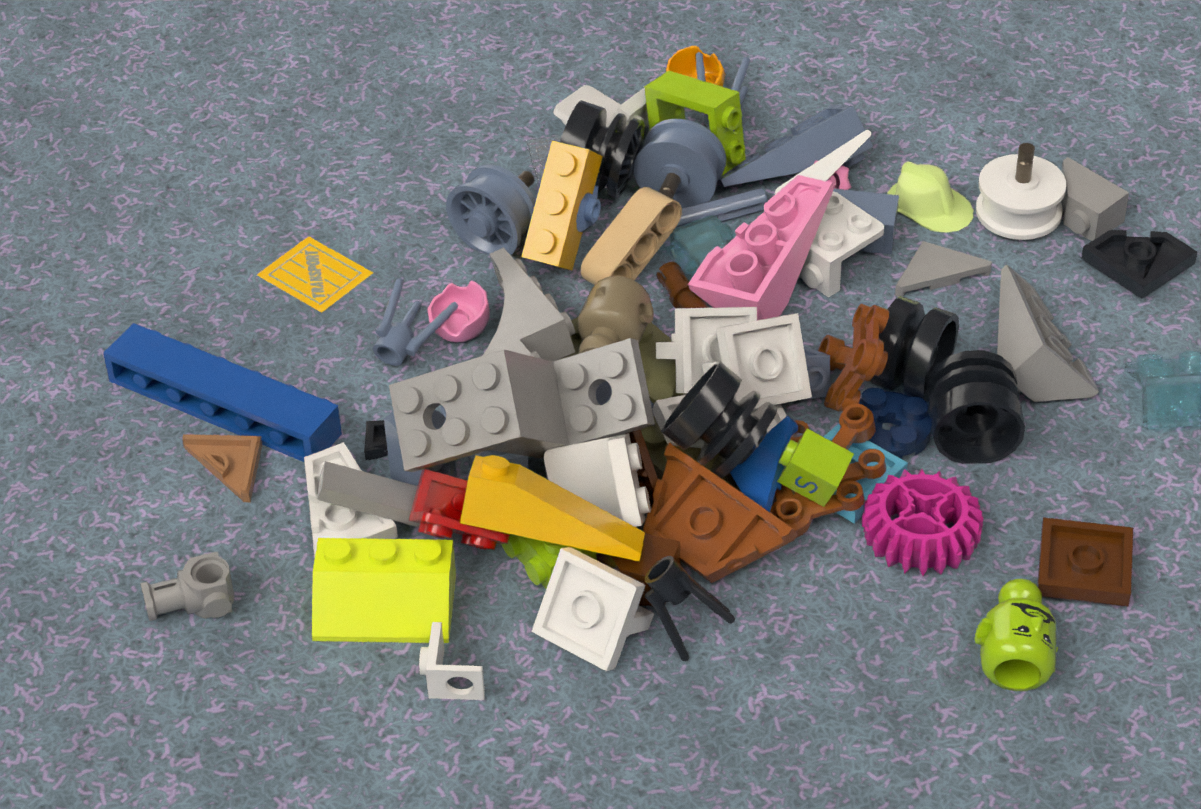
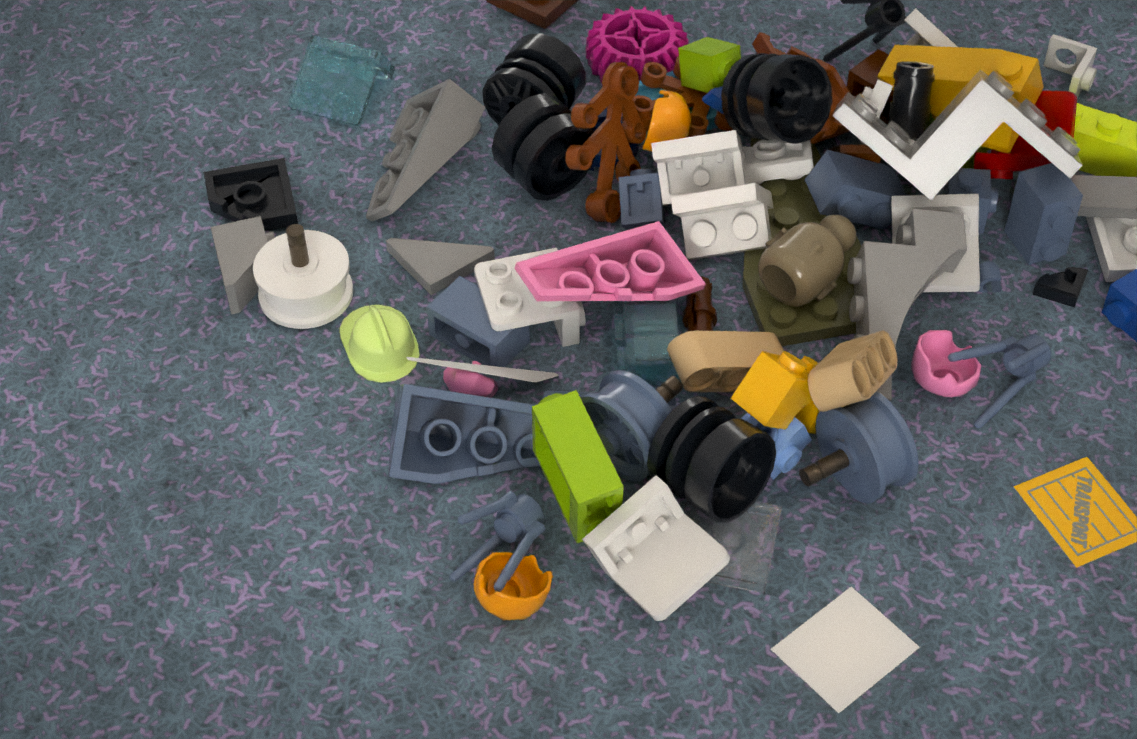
camera: 155 degrees left, 5 degrees up
none -> light orange hair [642,90,691,151]
none -> white sticker [771,587,920,713]
none -> tan beam [808,330,898,412]
none -> black piece [888,61,935,139]

